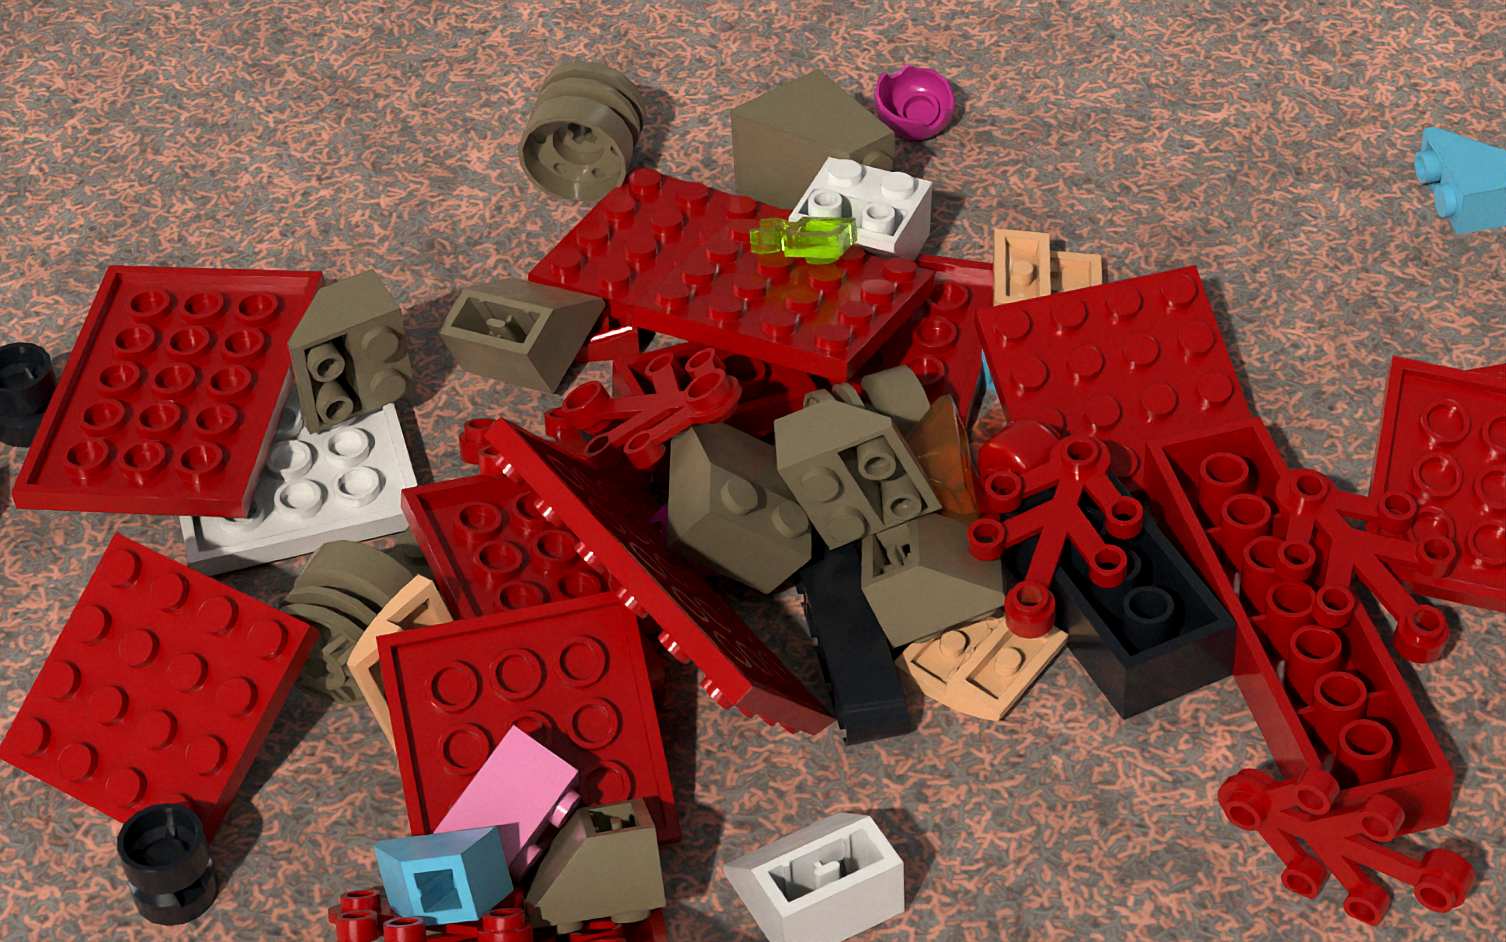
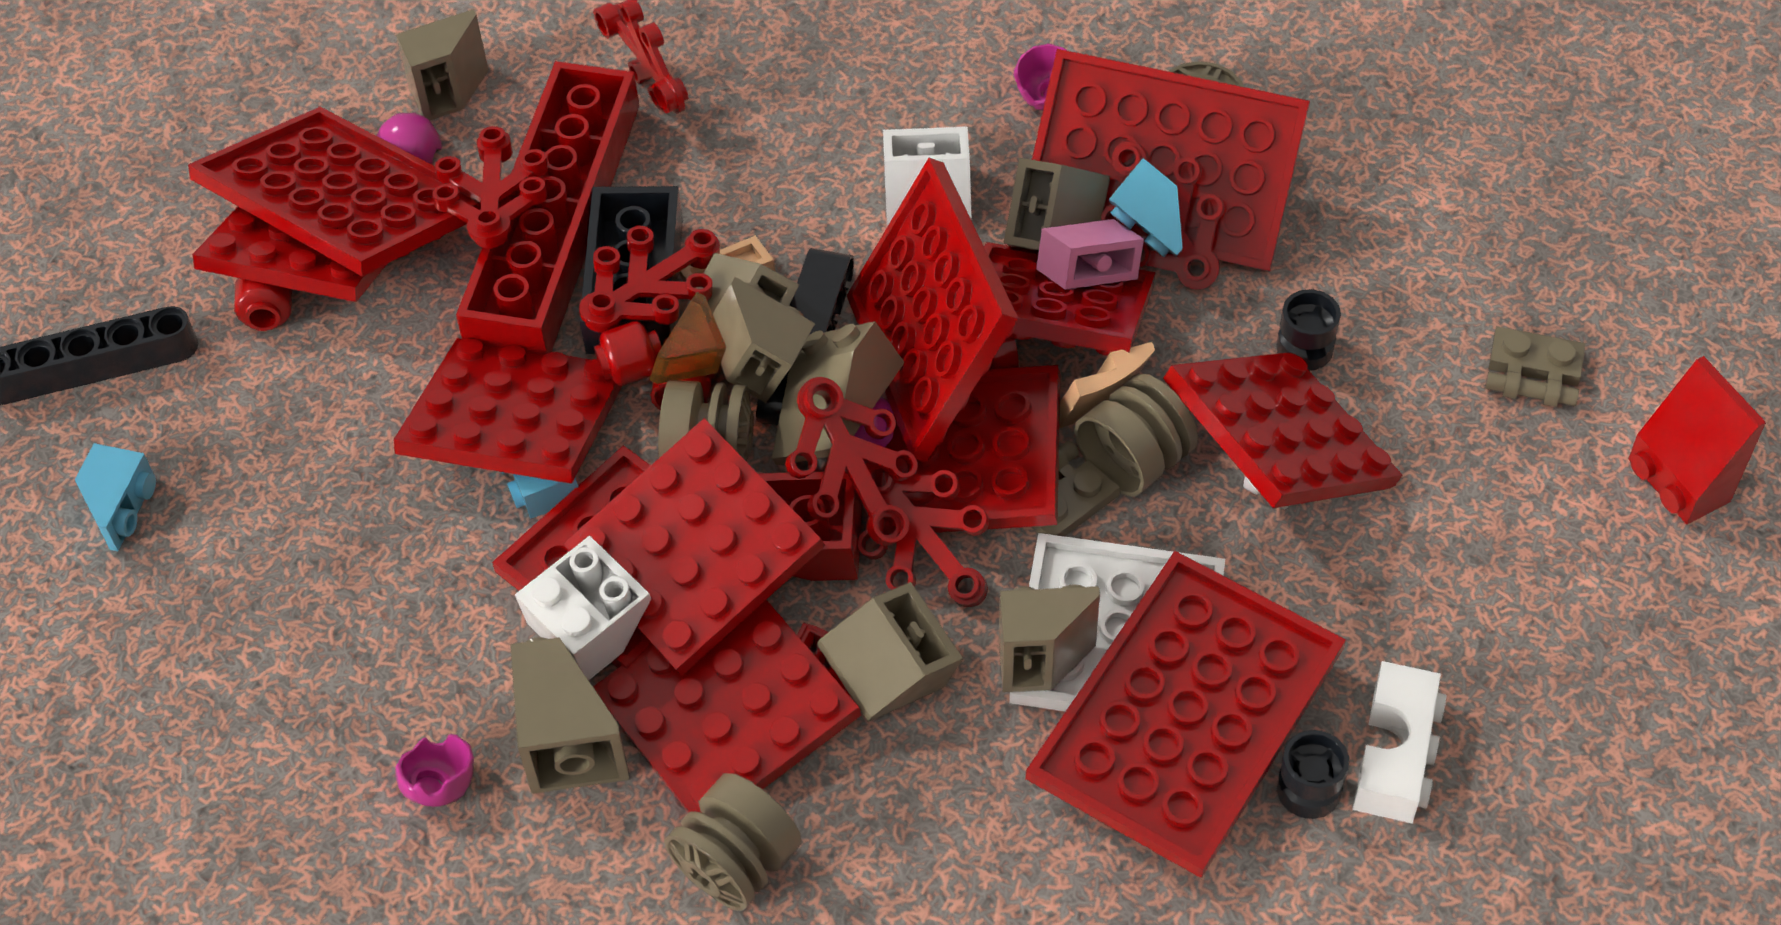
camera: 155 degrees left, 10 degrees up
clear neon green plate [749,217,858,265] -> none
light nougat slope [993,228,1102,306] -> none

